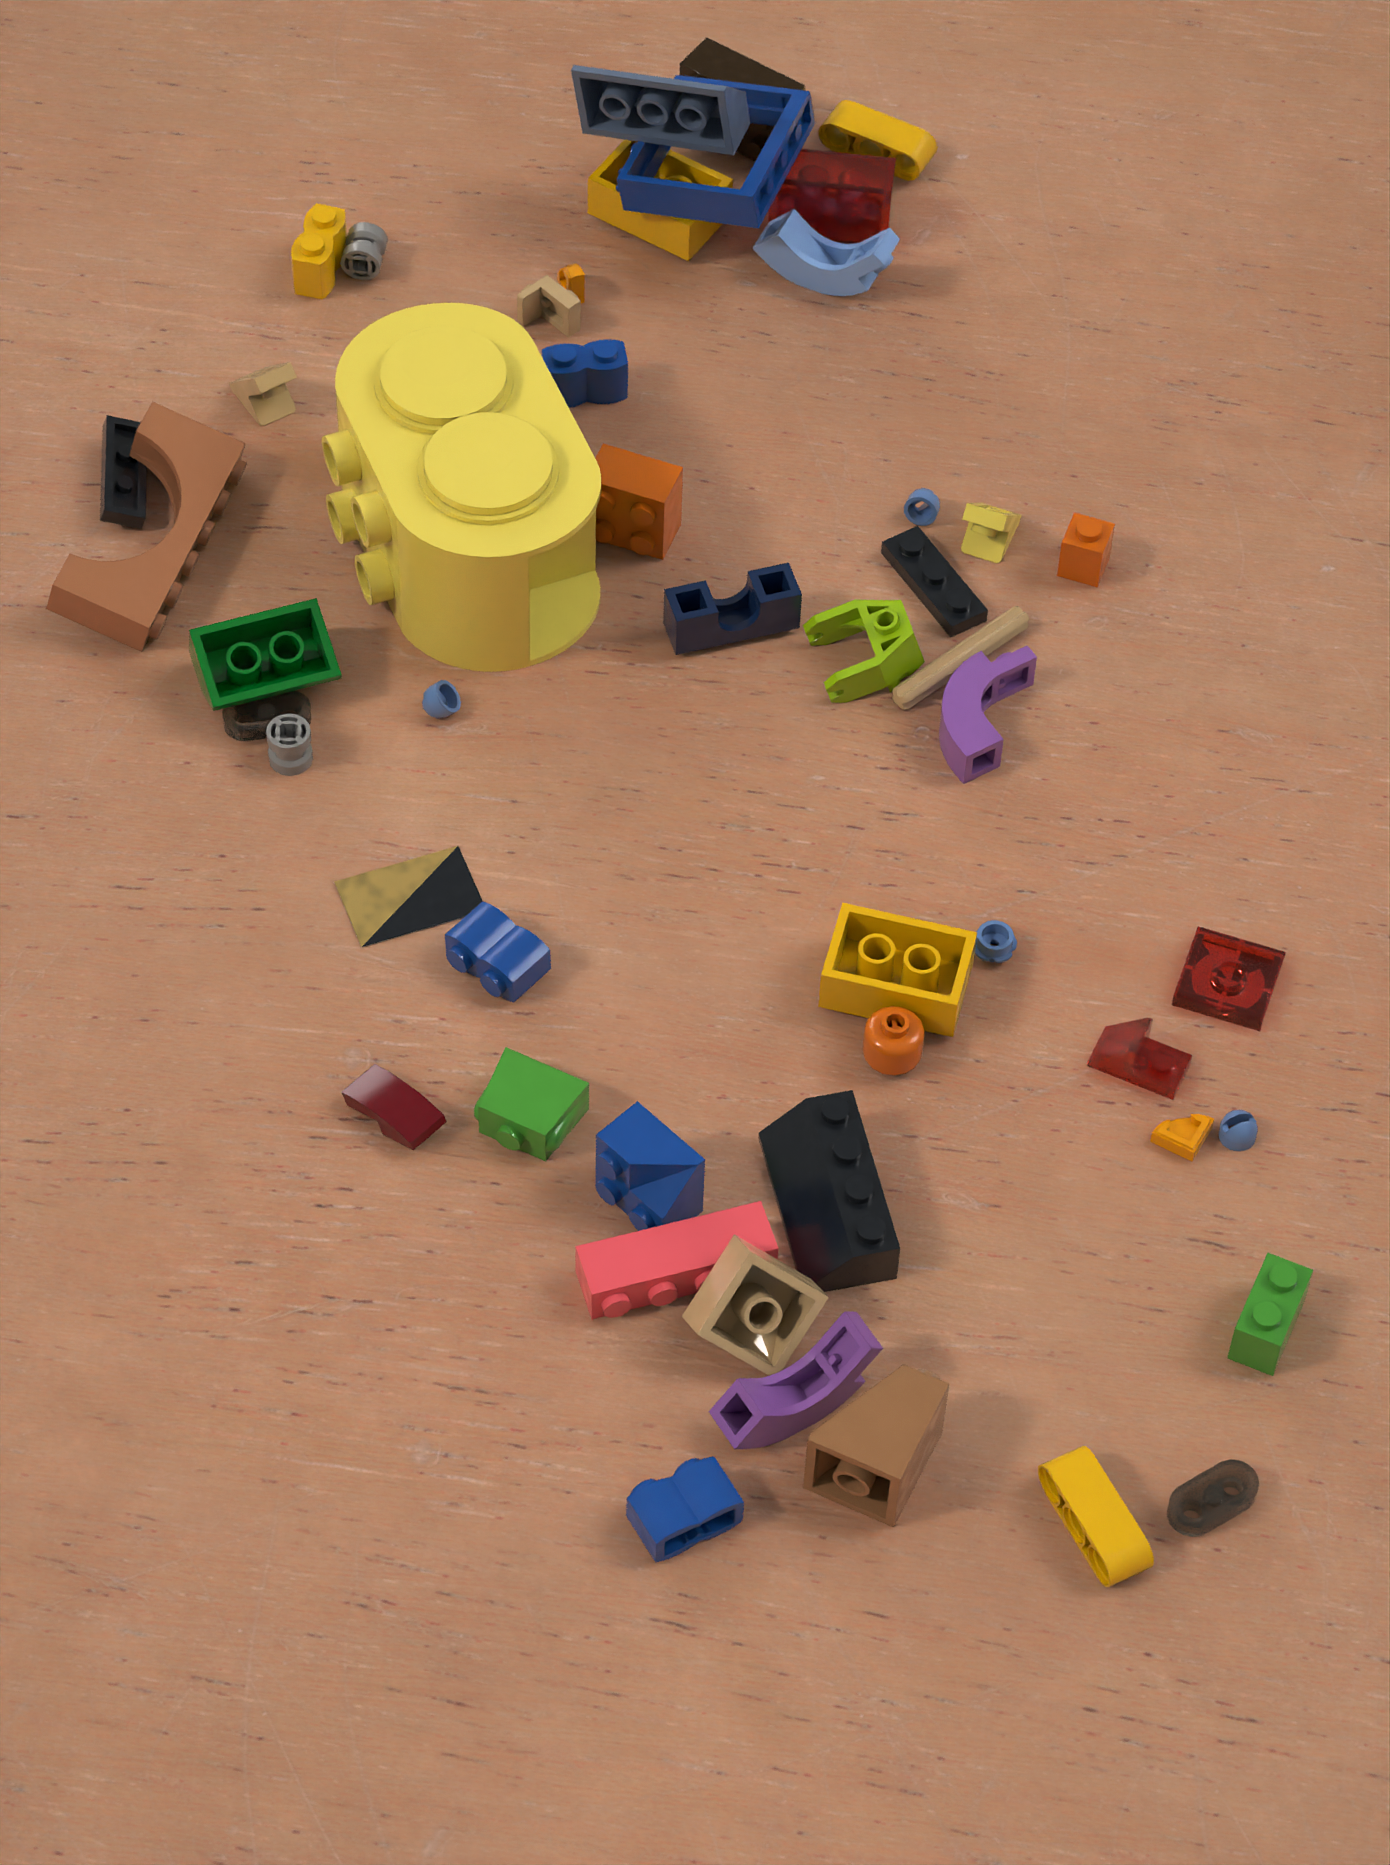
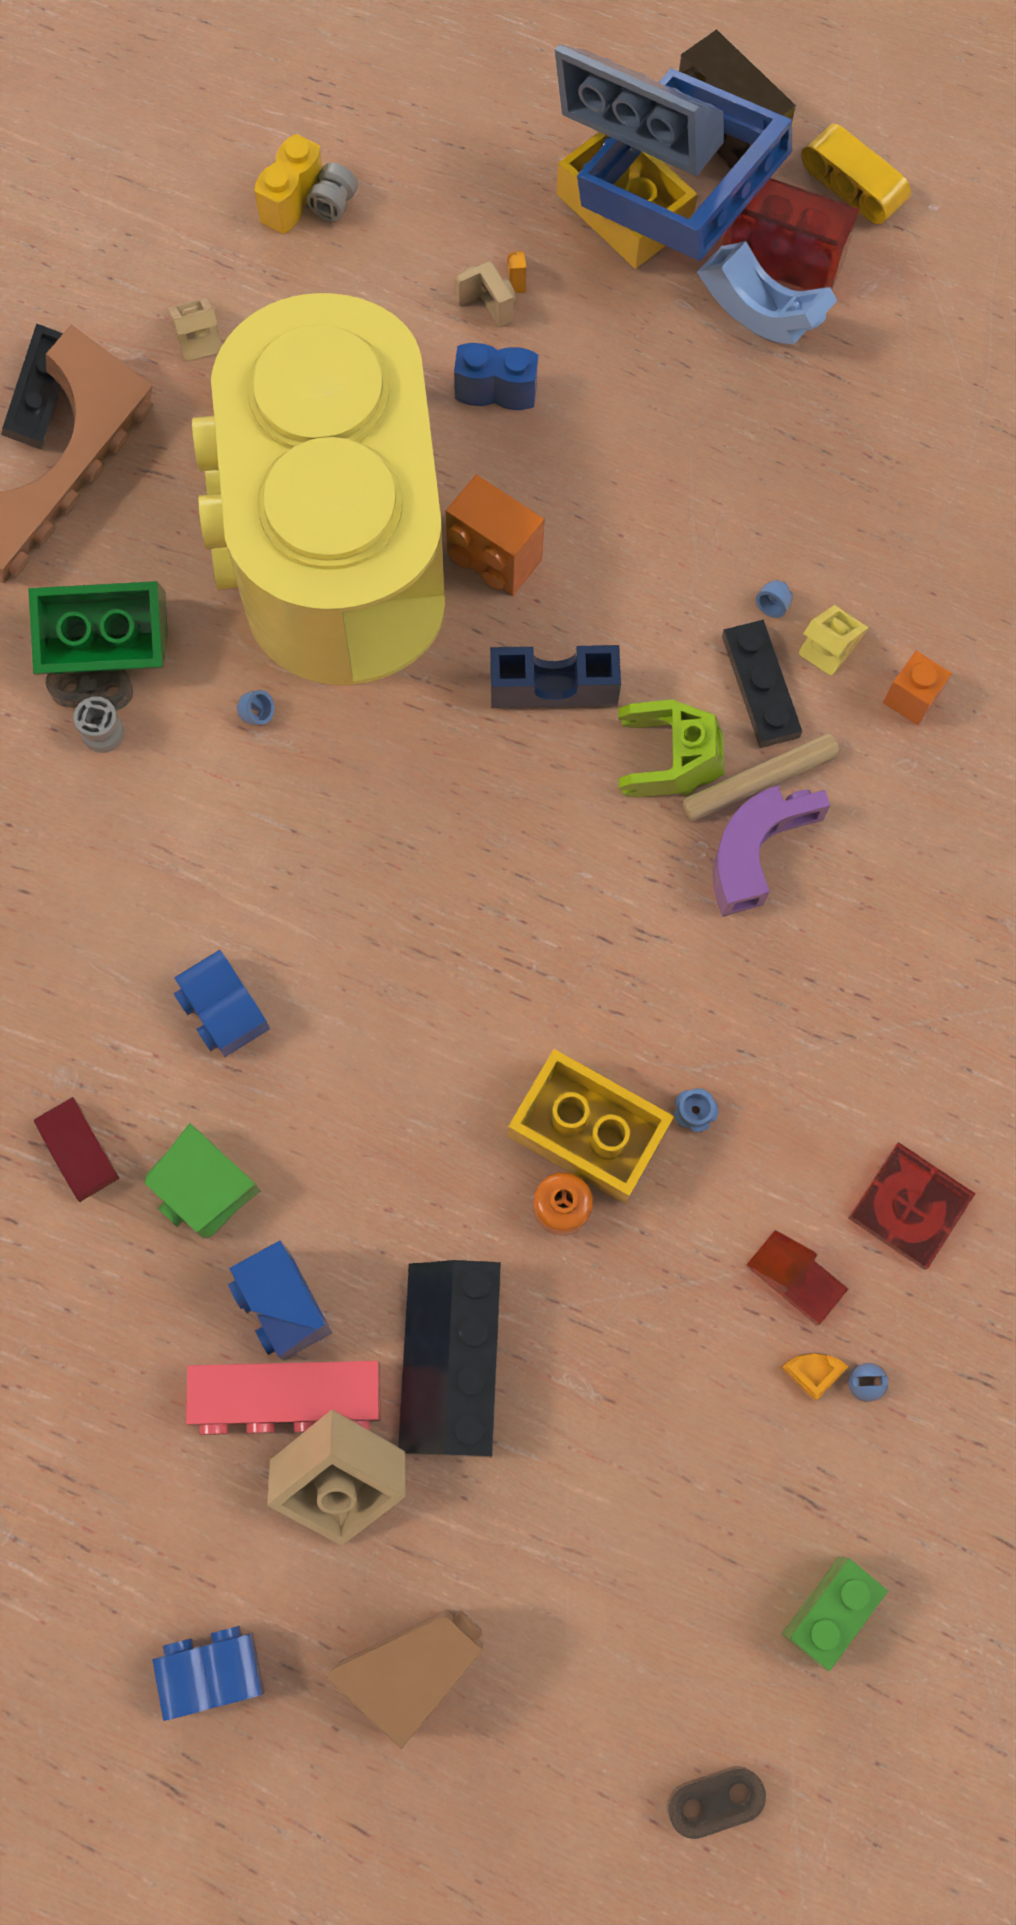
camera: 15 degrees right, 20 degrees up
sticker [334,846,483,947] -> none
medium lavender arch [709,1311,883,1449] -> none
yellow beam [1038,1446,1154,1587] -> none

